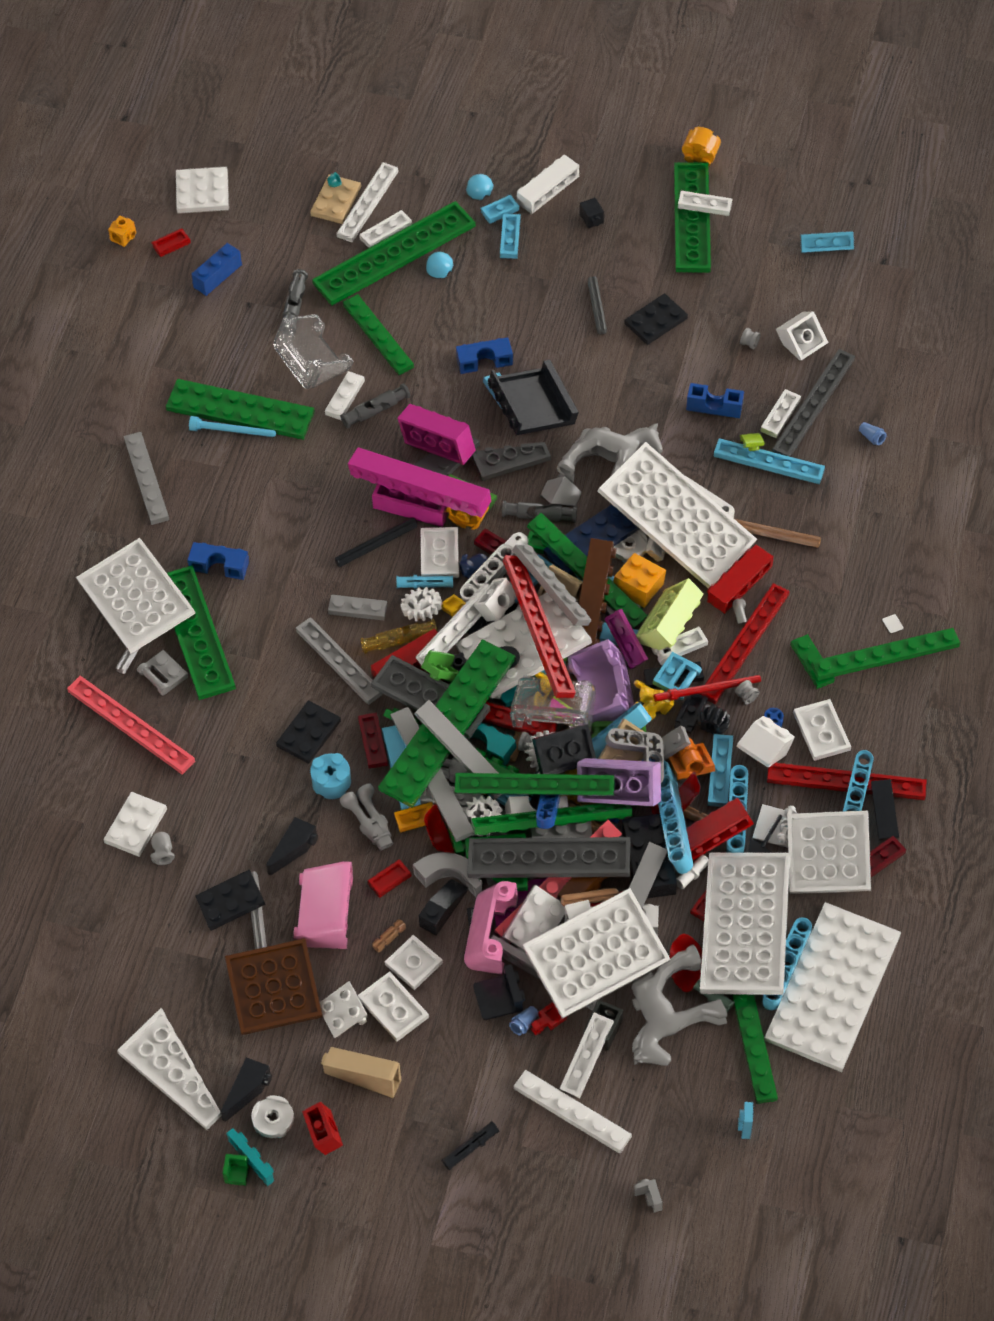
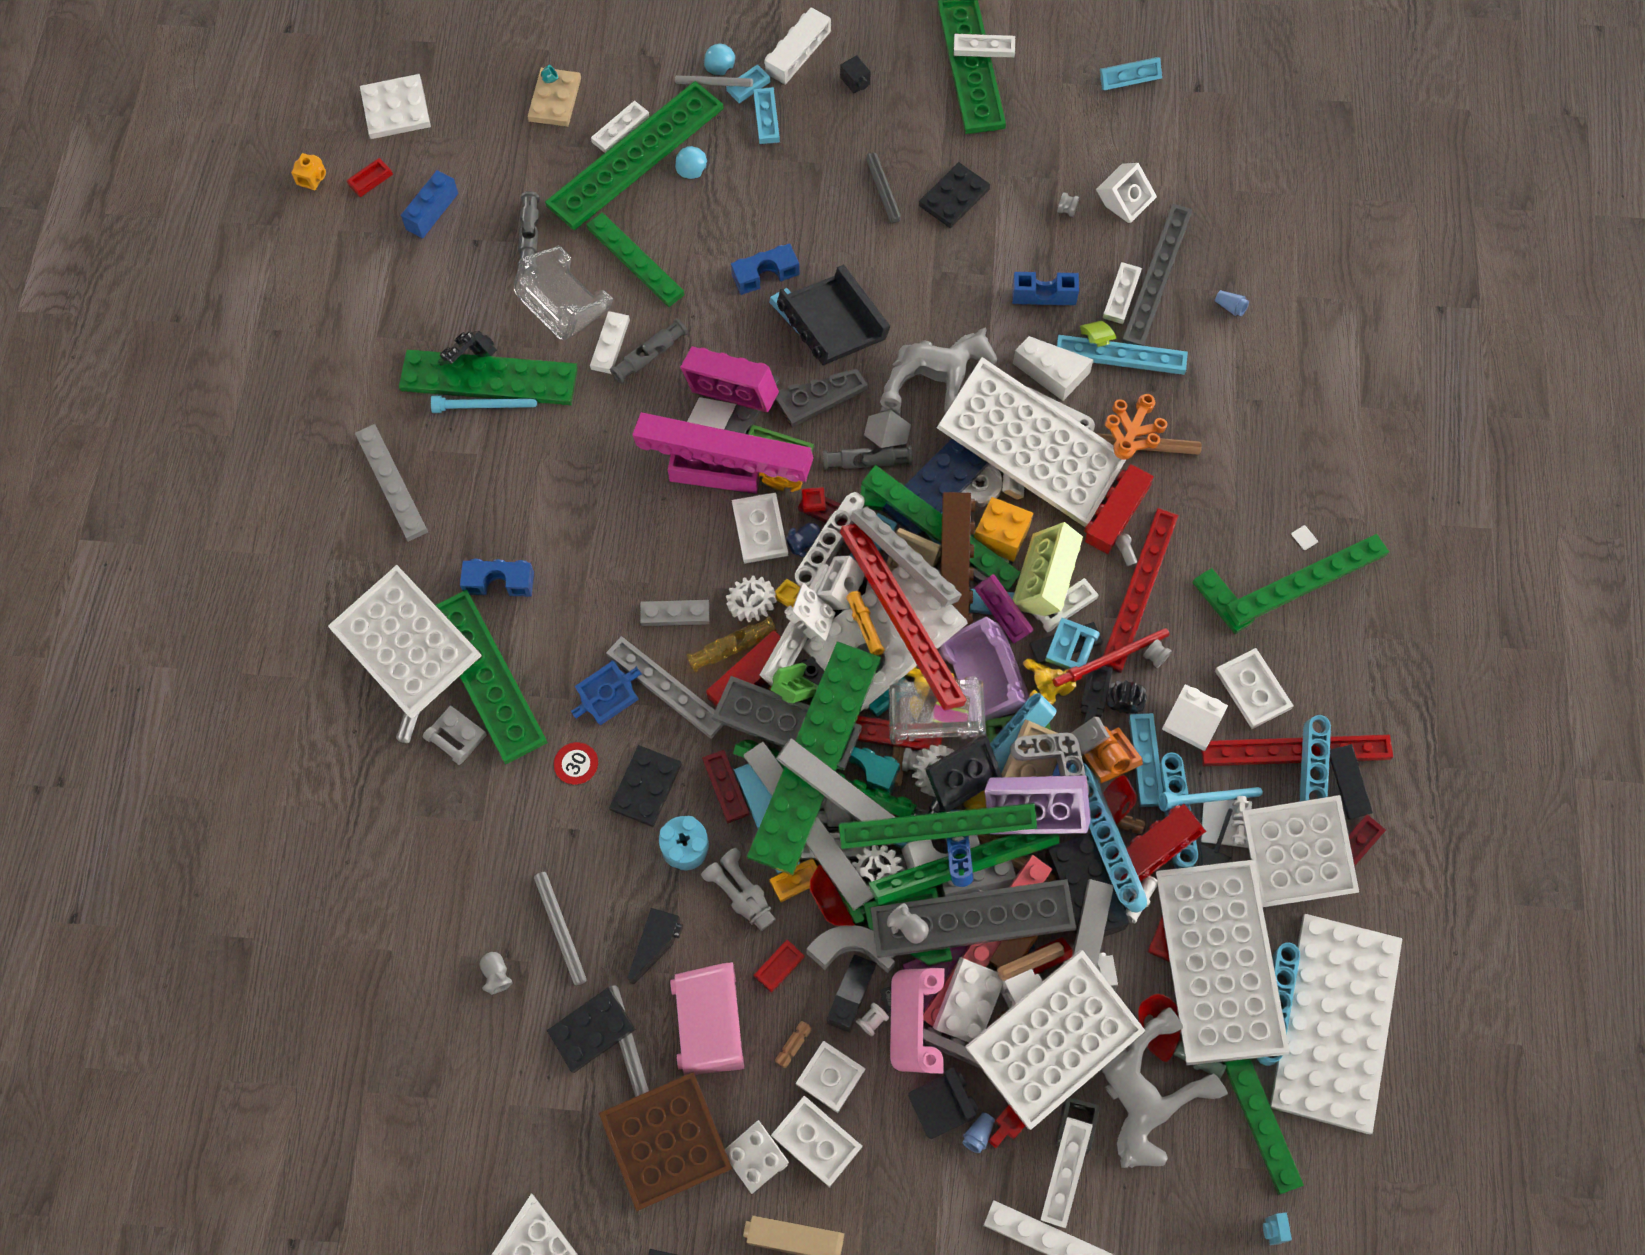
camera: 10 degrees left, 10 degrees up
coral plate [67,676,195,775] -> none
white plate [104,792,167,857] -> none
black axle [335,518,417,567] -> none
white tile [337,162,398,243] -> none
medium azure pin [396,575,453,589] -> none
blue wheel [764,708,784,728] -> none
none -> black bracket [438,331,497,365]
none -> light grey axle [534,872,587,986]
none -> sticker [554,742,598,785]
none -> blue plate [571,661,642,725]
none -> light grey bar [675,75,753,87]
none -> white sticker [687,397,736,429]
none -> white hinge [784,583,835,643]
none -> red tile [801,487,826,512]
none -> light orange pin [846,591,885,656]
none -> white bush [856,1003,889,1036]
none -> light grey animal [887,903,929,944]
none -> white wedge [1013,336,1093,401]
none -> orange plant [1105,394,1167,460]
none -> medium azure piece [1158,787,1263,812]

